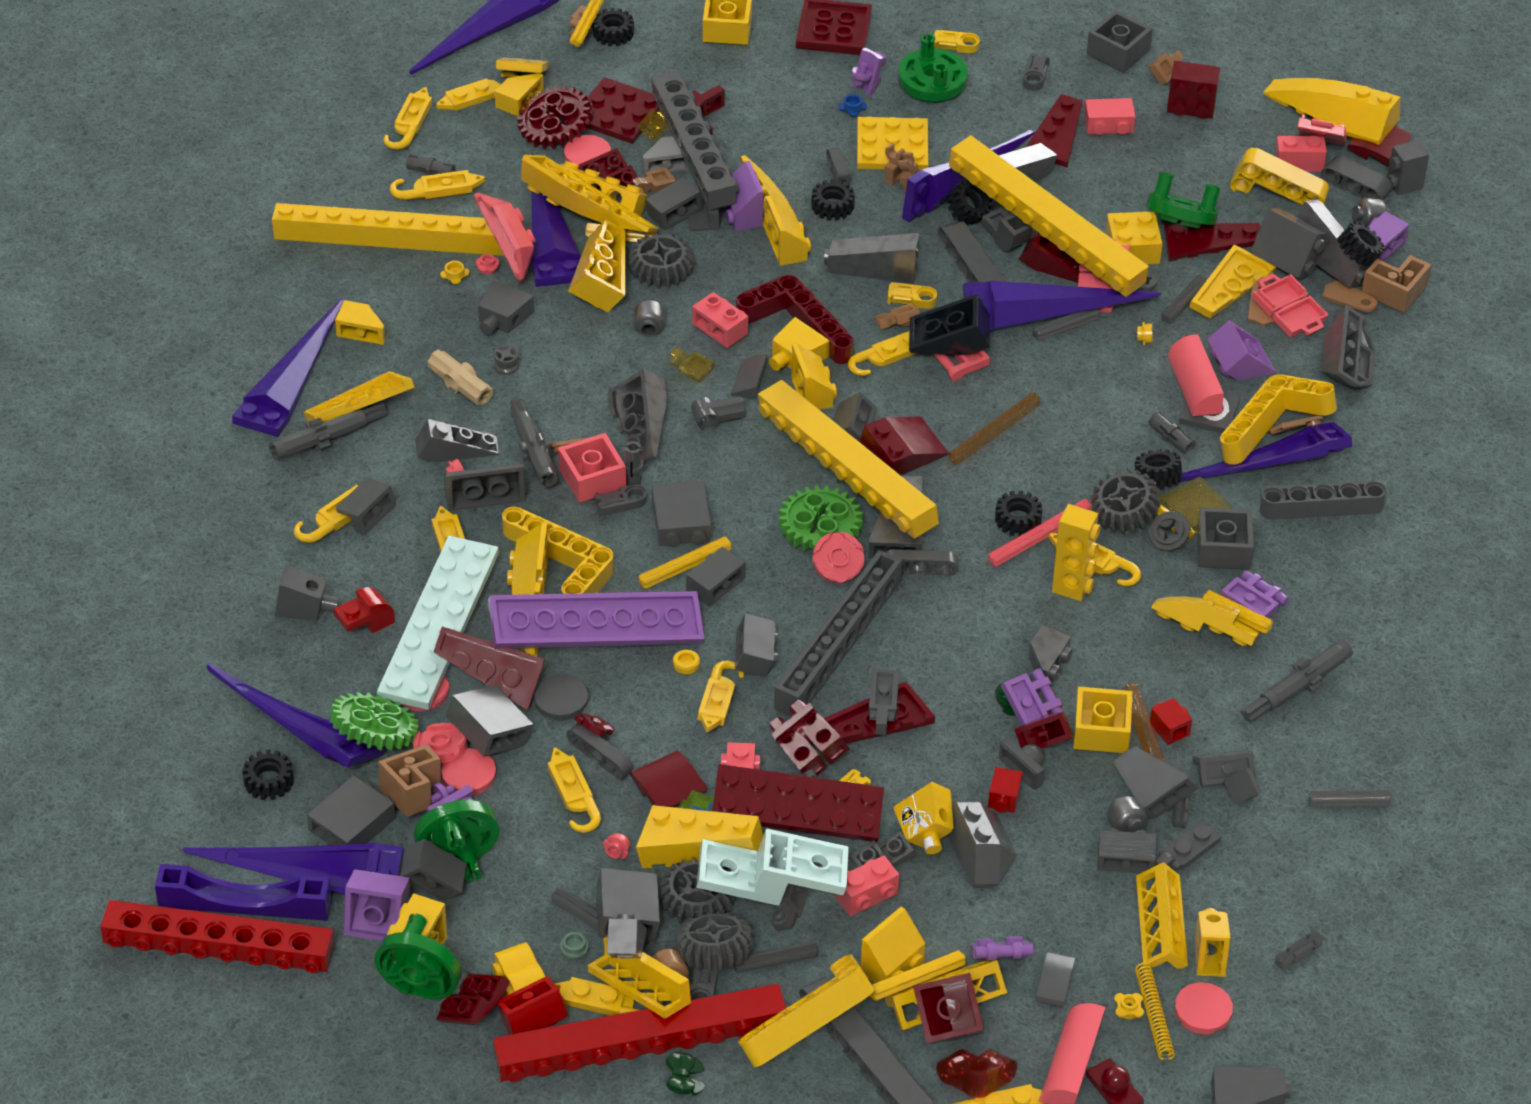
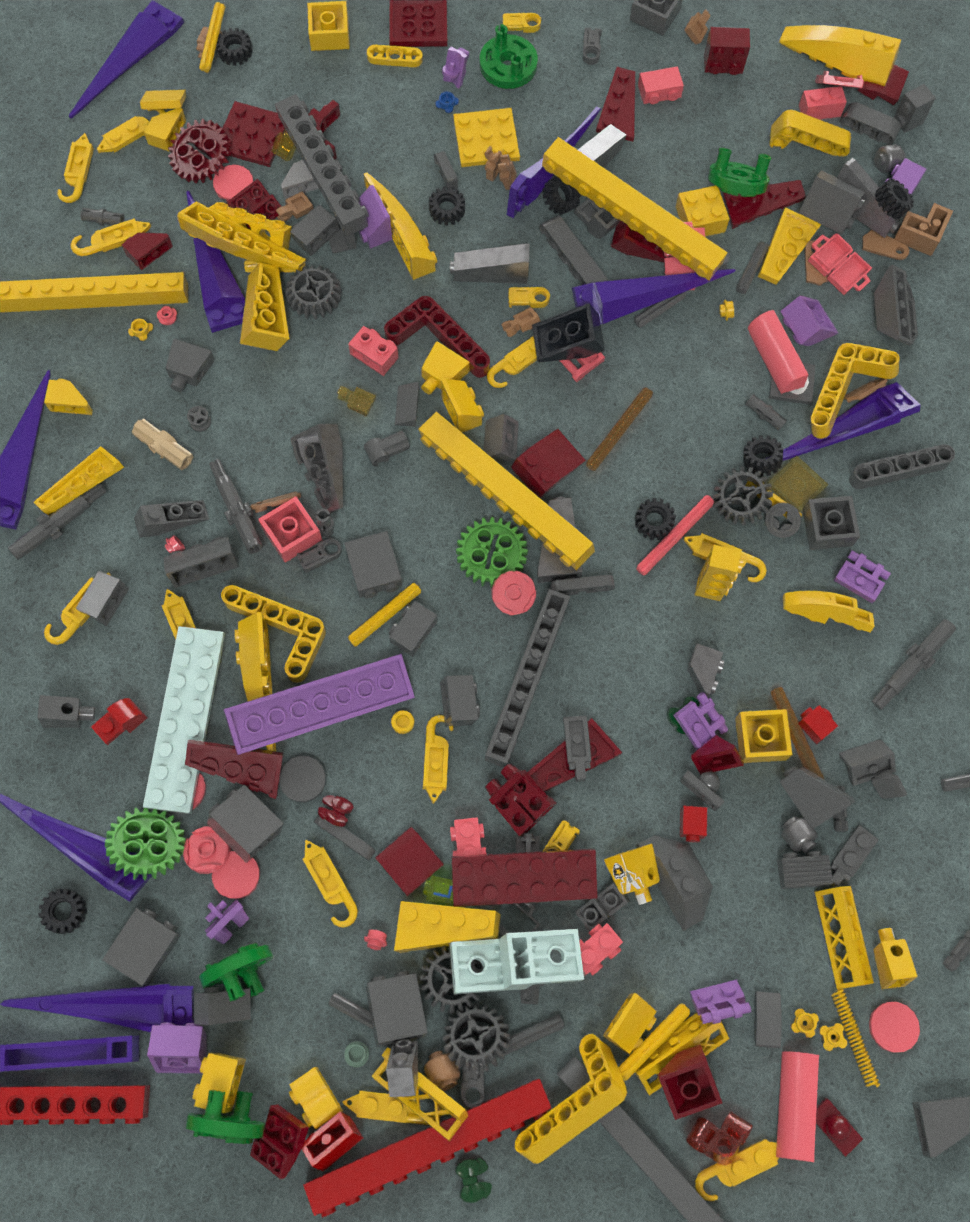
camera: 10 degrees left, 25 degrees up
medium nougat brick [378,744,441,817] -> none
coral wedge [474,193,536,284] -> none
flat silver head [633,300,666,336] -> none
yellow axle [1203,590,1273,634] -> none
none -> dark red slope [121,233,173,271]
none -> yellow beam [367,45,423,67]
none -> yellow plate [791,1009,819,1038]

